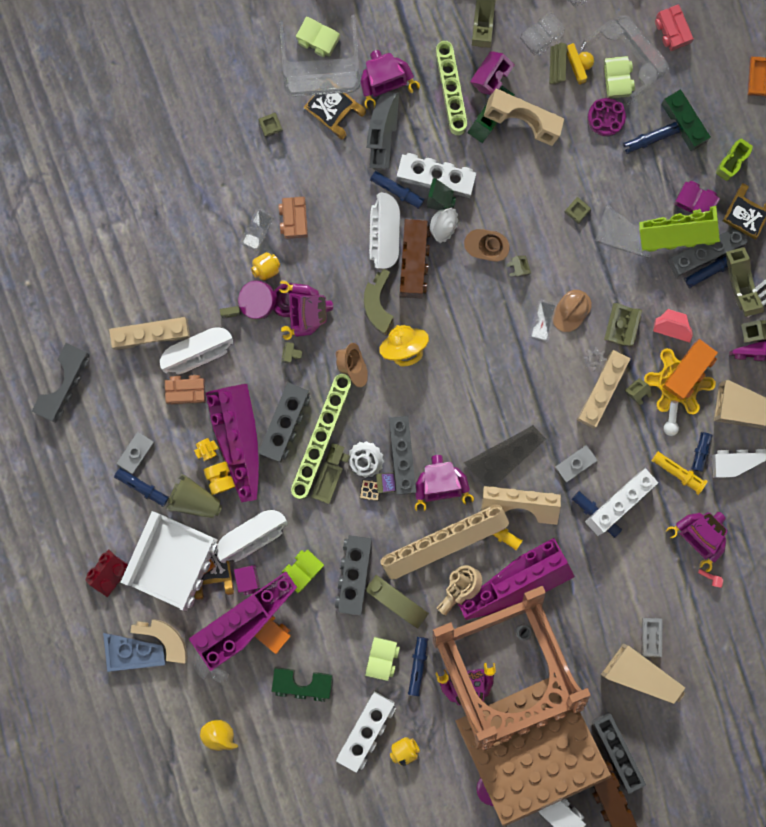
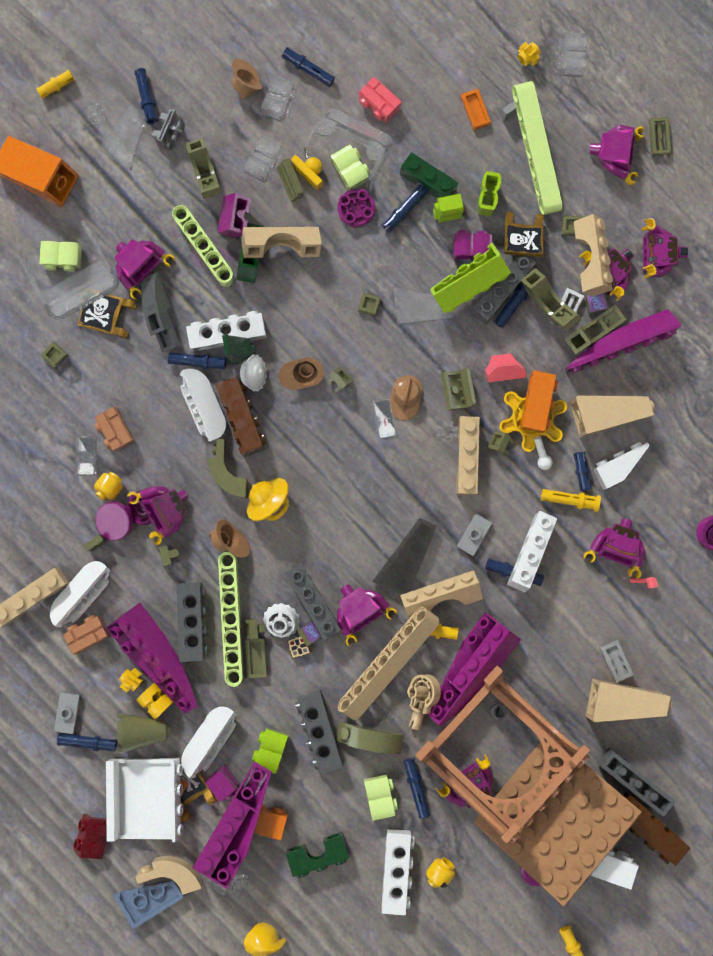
camera: 25 degrees left, 0 degrees up
none -> lime brick [433,194,464,223]

